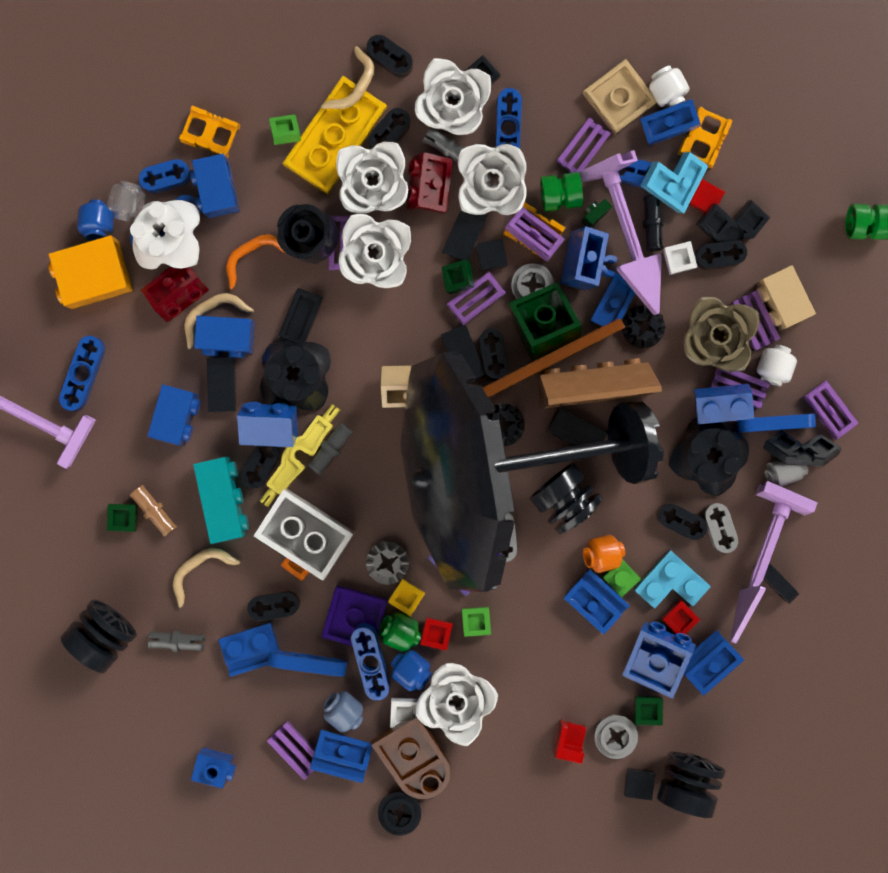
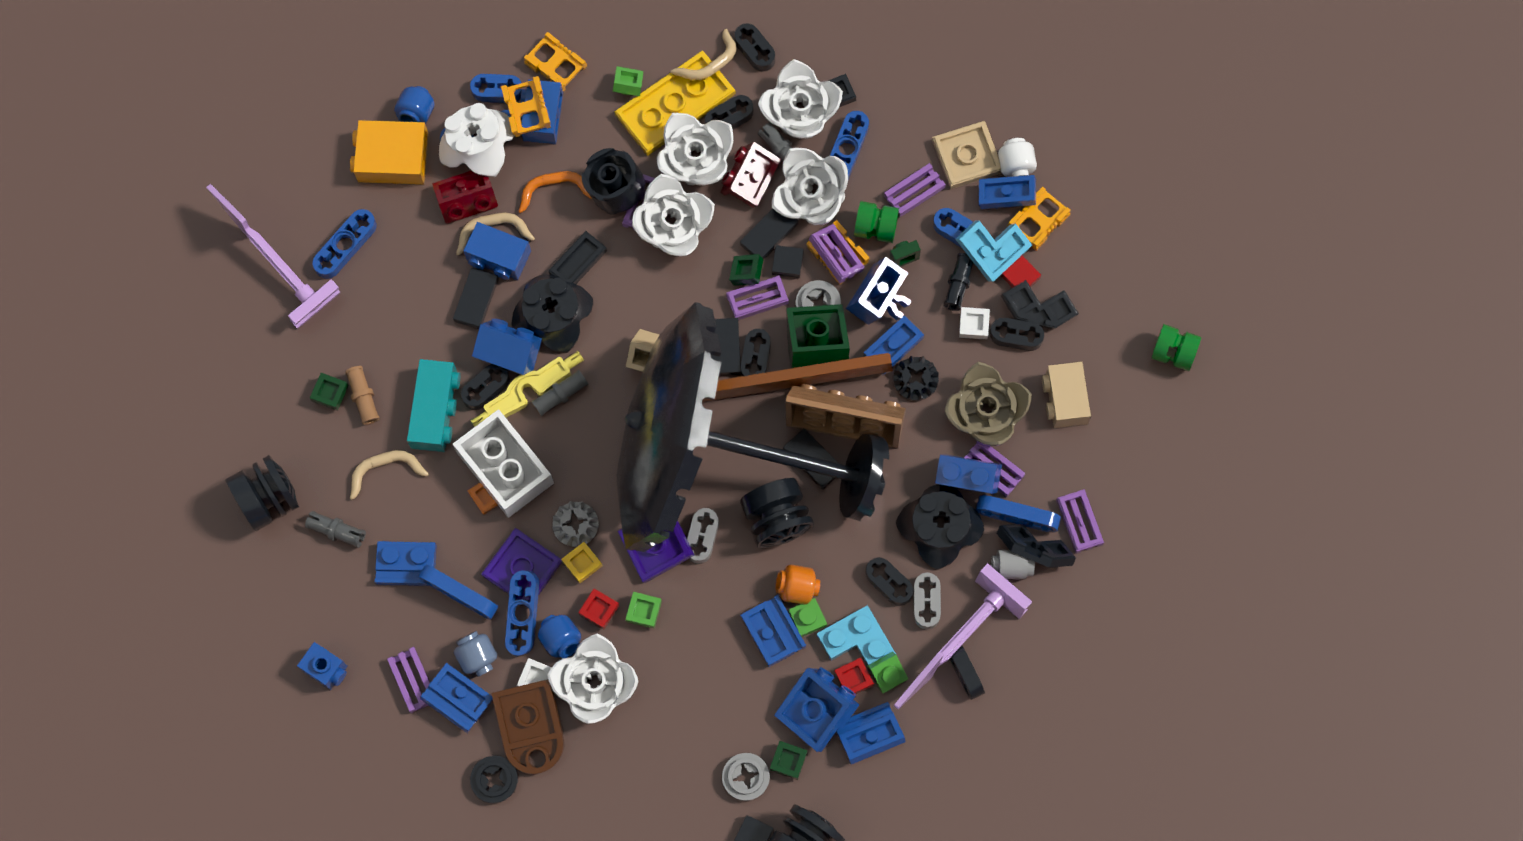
camera: 20 degrees right, 15 degrees down
clear head [107,180,146,222] -> none
blue brick [147,384,201,446] -> none
black beam [247,591,300,621] -> none
green head [379,612,421,652] -> none
black gear [486,404,525,446] -> none
red panel [553,720,586,764] -> none
lavender piece [579,150,662,315] -> none
medium lavender tile [731,290,780,351] -> none
white head [757,345,797,387] -> none
none -> light orange piece [501,76,551,137]
none -> bright green plate [868,652,908,693]

